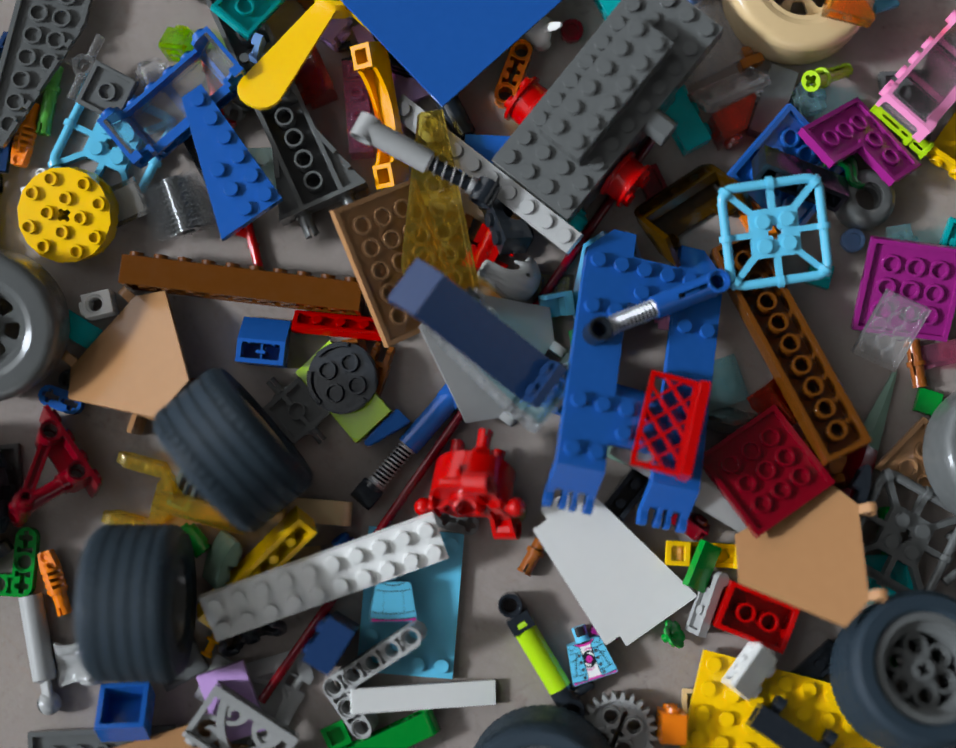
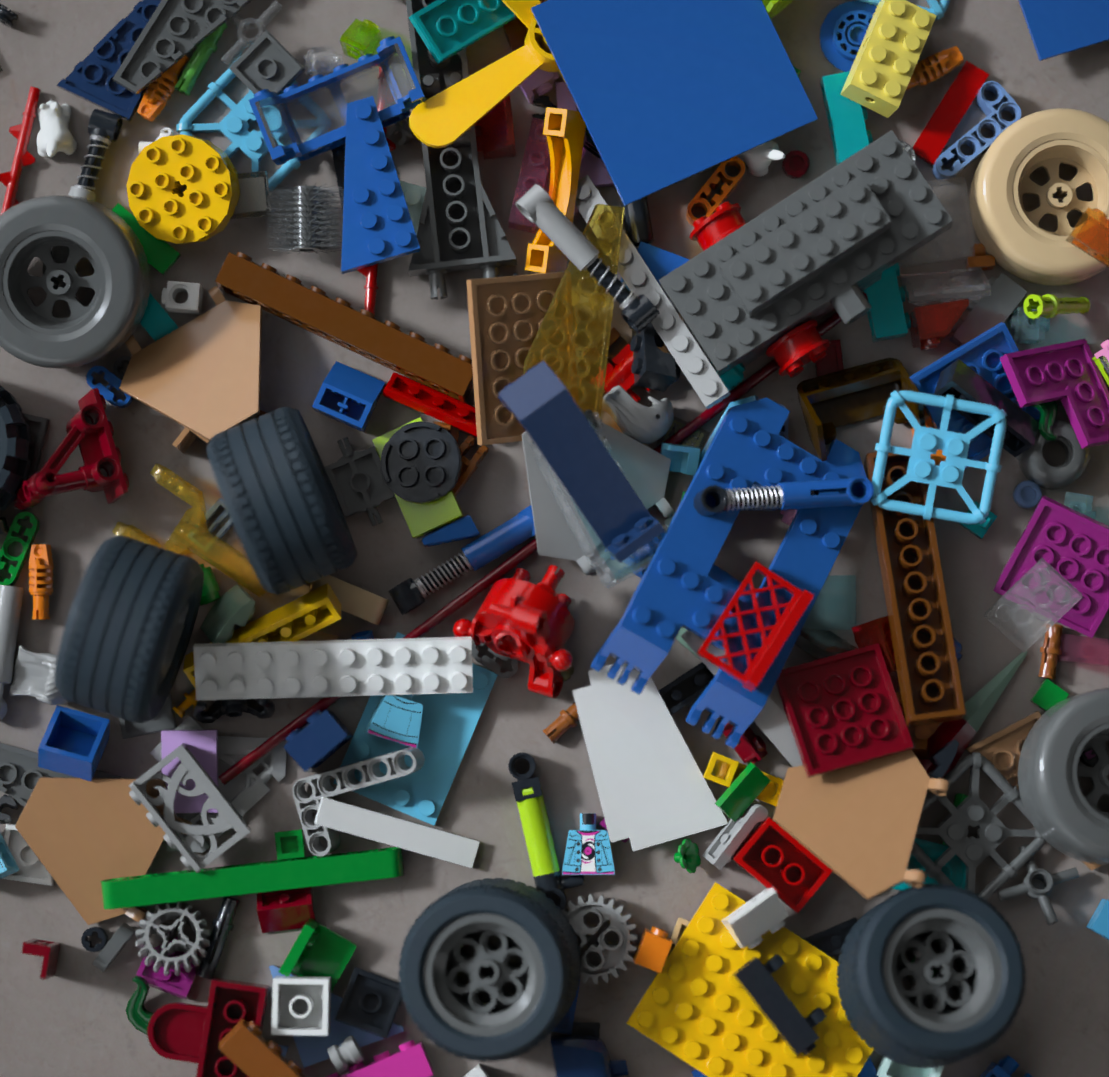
camera: 15 degrees right, 0 degrees up
medium blue tile [249,32,267,64] -> none
none -> green tile [112,203,181,276]

